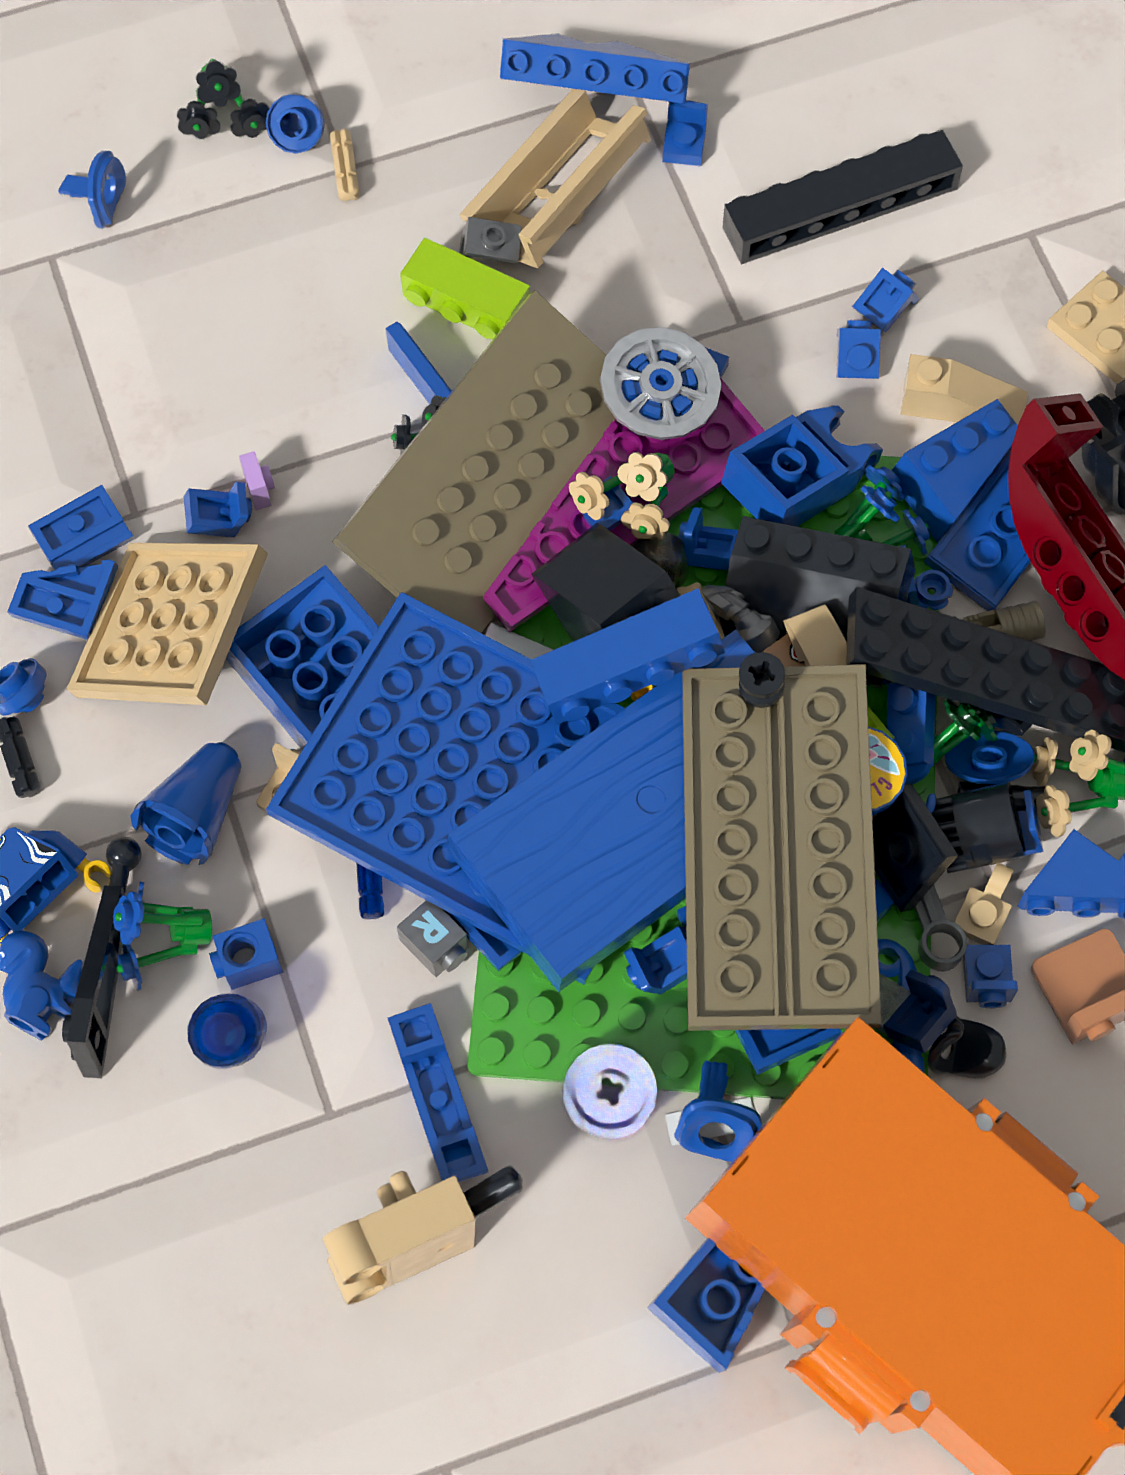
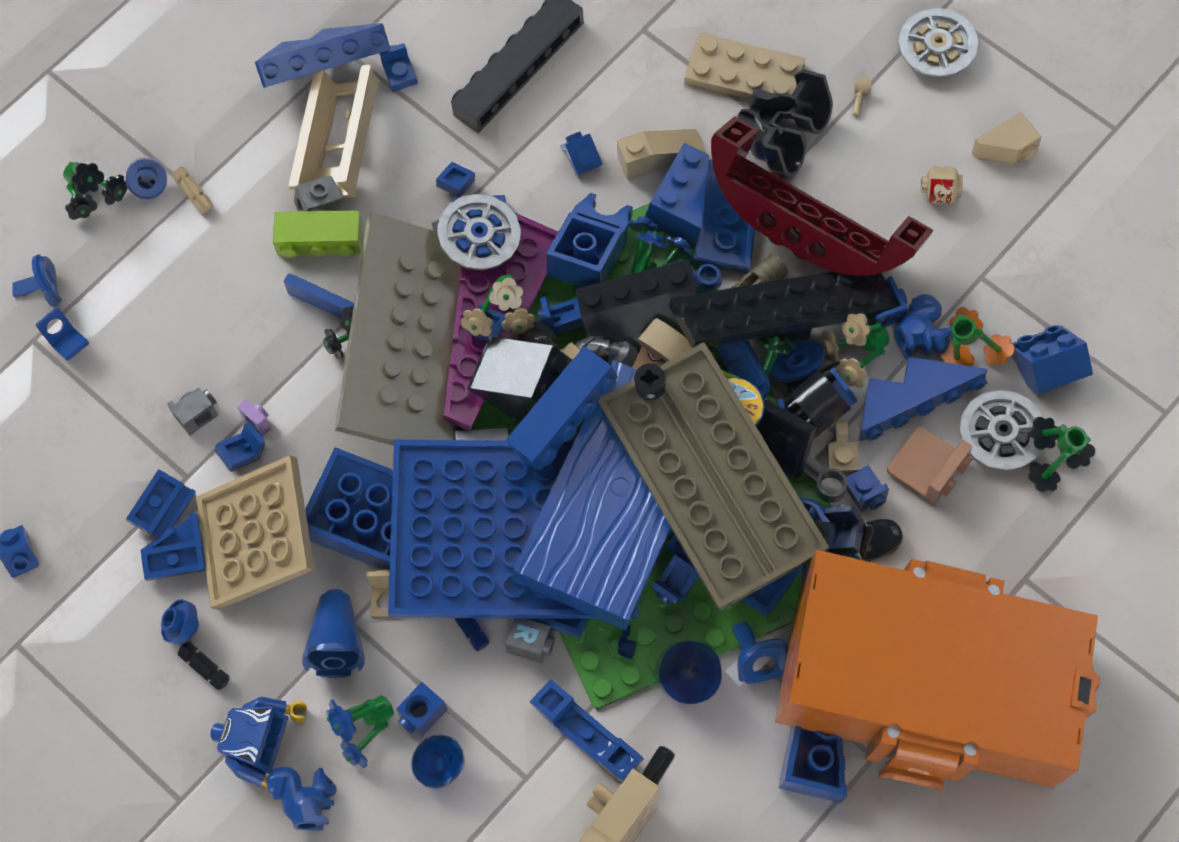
camera: 25 degrees left, 0 degrees up
black plate [62,836,142,1079] -> none
blue bracket [852,267,919,333] -> none
none -> blue bracket [35,308,89,361]
none -> flat silver brick [167,388,218,436]
none -> blue plate [436,162,475,198]
none -> hand [618,622,637,659]

